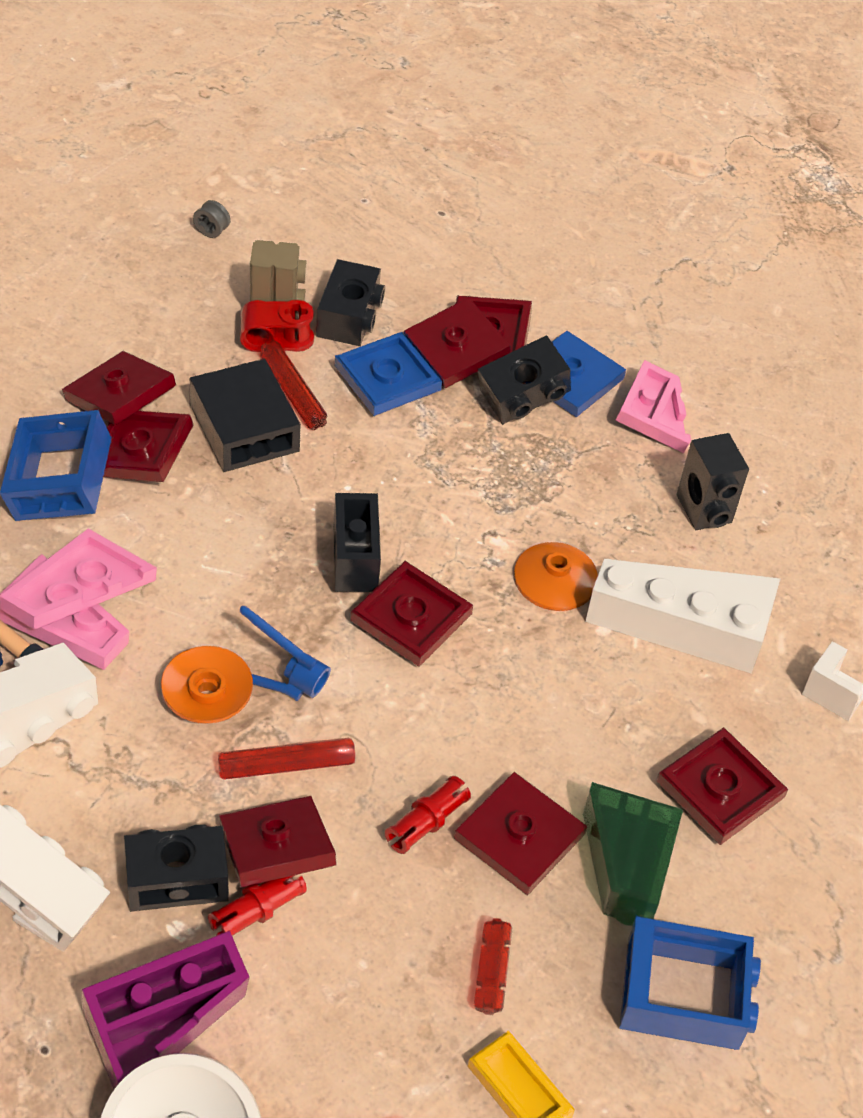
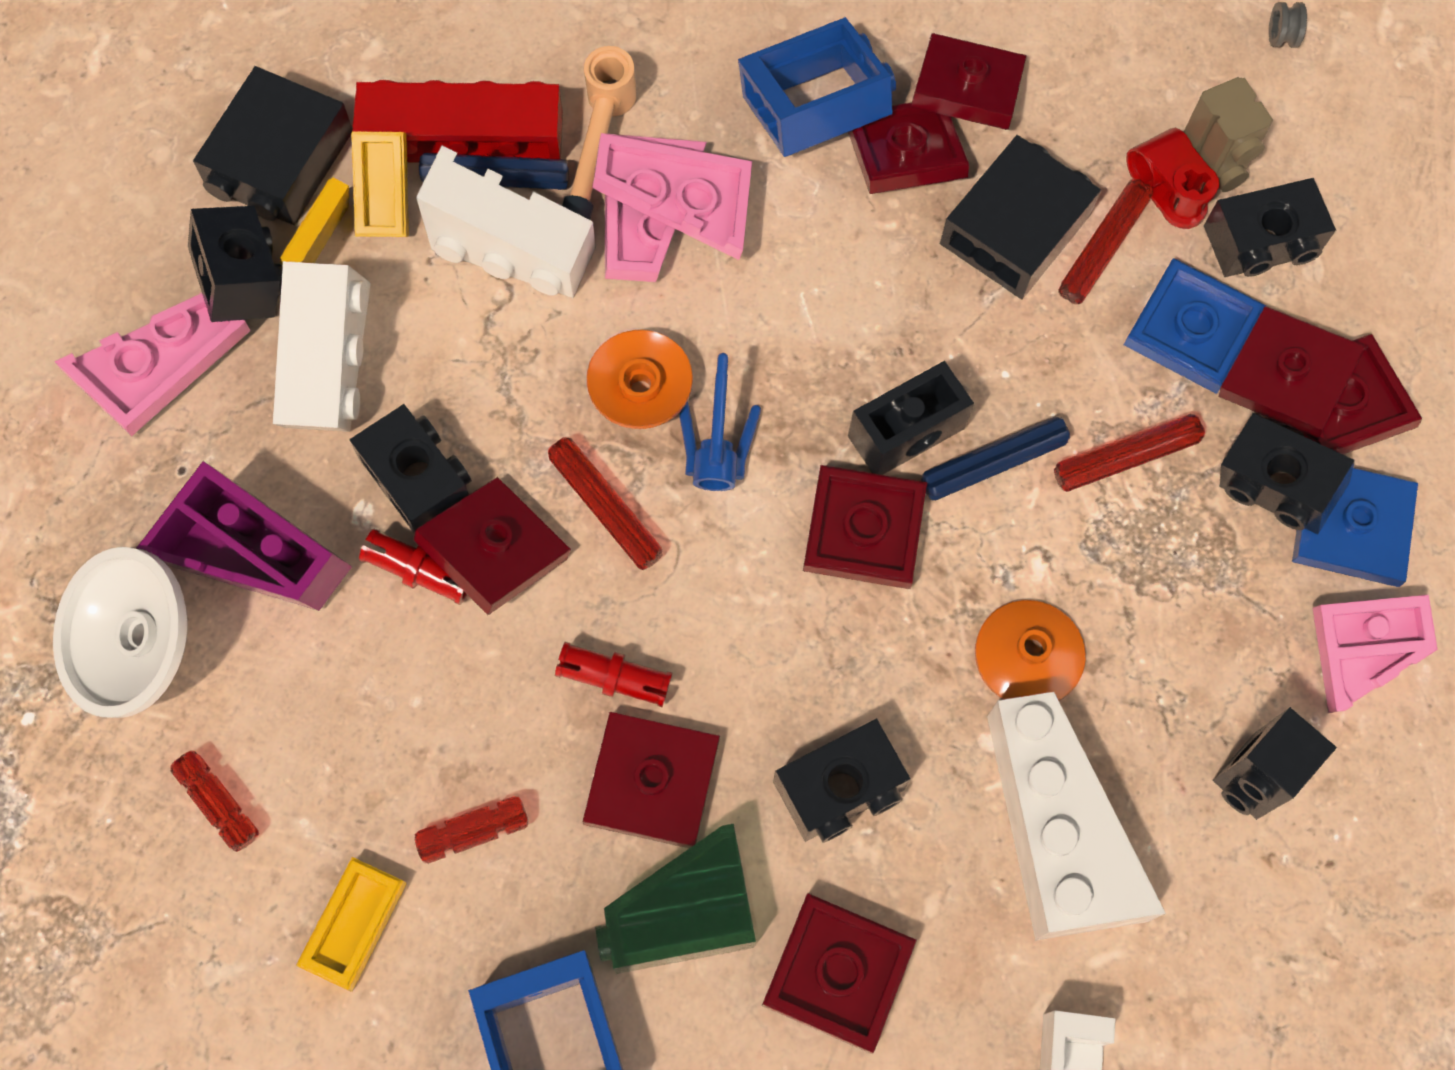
camera: 65 degrees right, 20 degrees up
none -> black brick [773,718,911,843]
none -> dark blue axle [921,416,1070,501]
none -> clear red axle [1054,414,1205,492]

